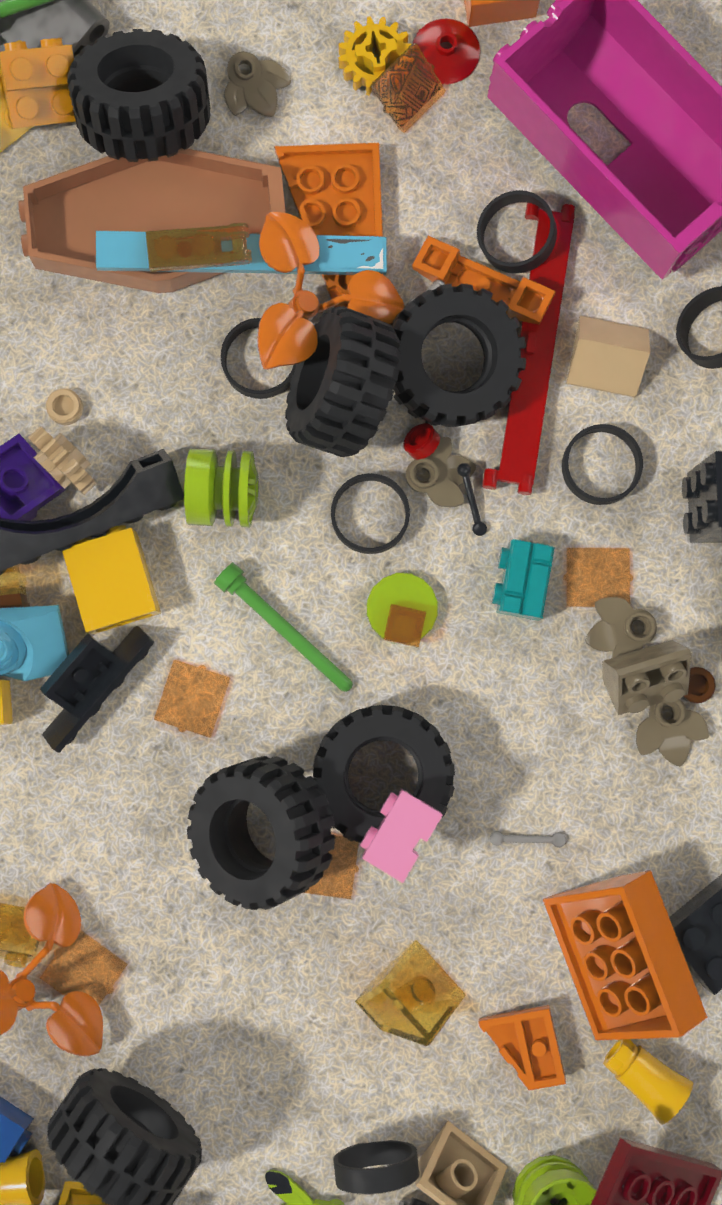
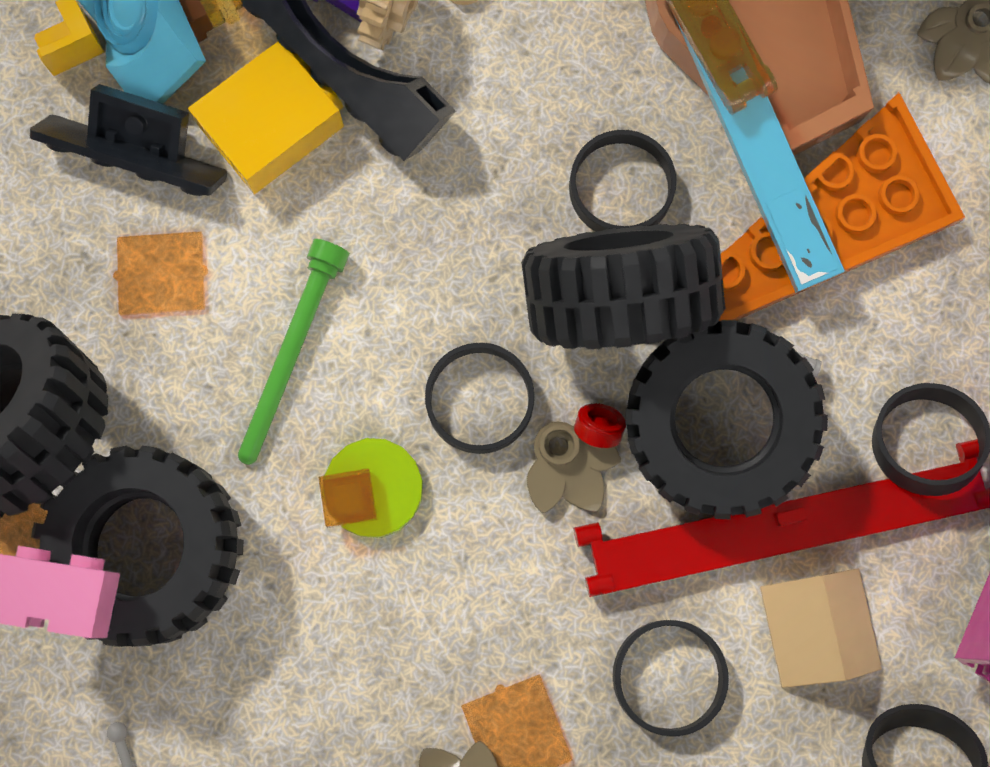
camera: 65 degrees right, 5 degrees down
lime wheel [184,449,259,528] -> none
orange plant [258,212,405,370] -> none
orange slope [412,236,555,325] -> none
black hinge [457,463,487,536] -> none
teal brick [492,539,555,621] -> none

